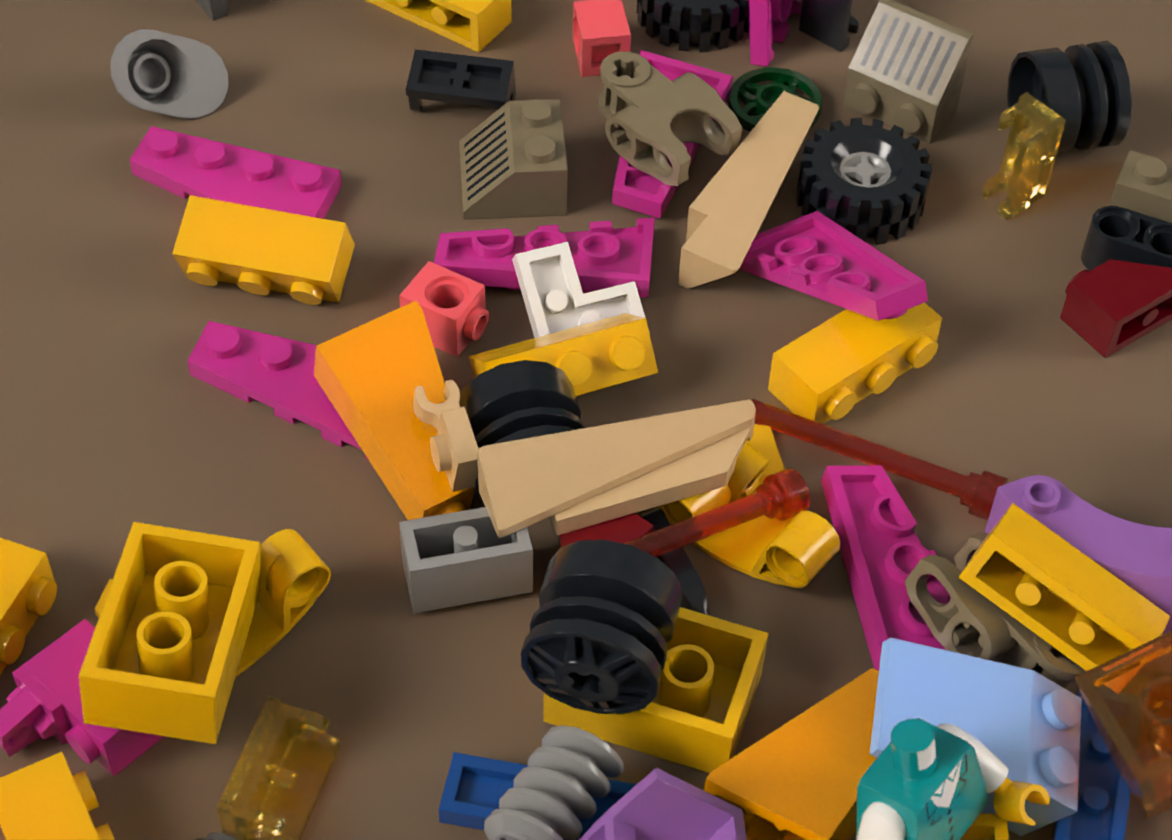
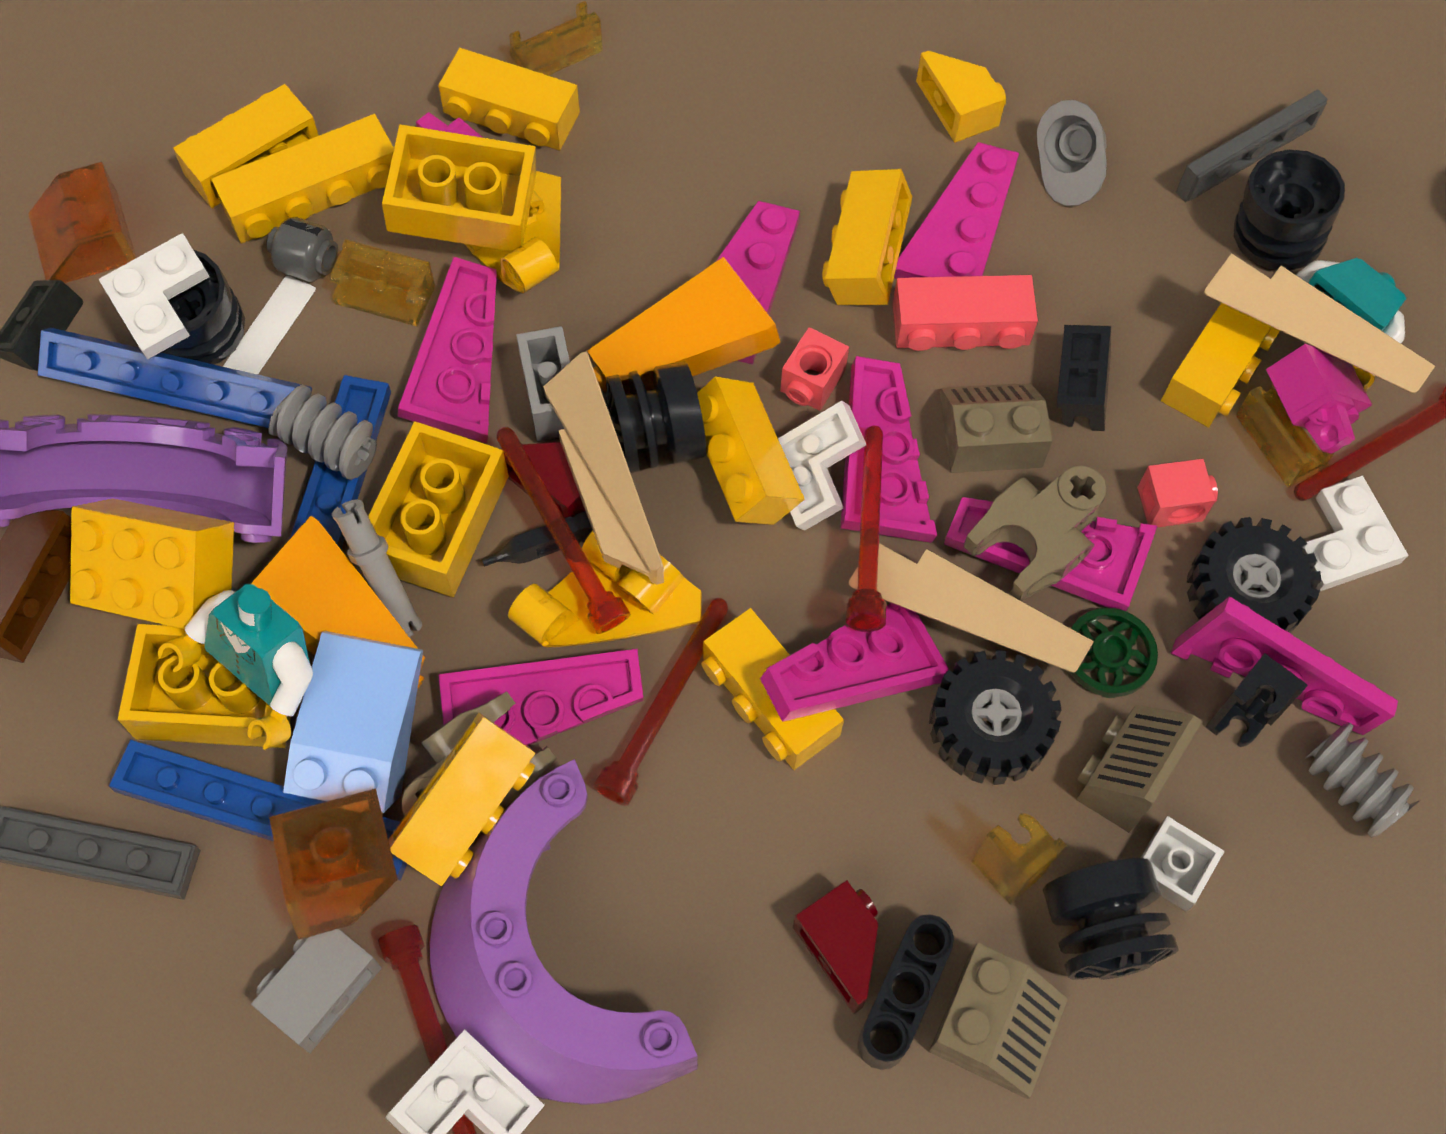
camera: 90 degrees right, 15 degrees up
tan plate [413,380,478,492] -> none
black wheel [521,540,683,714] -> none
none -> light grey pin [332,499,422,637]
none -> dark pink wing [398,257,497,443]
none -> clear red piece [846,425,887,632]
none -> coral brick [892,275,1038,351]
none -> yellow slope [916,50,1006,143]
none -> white piece [1141,816,1225,912]

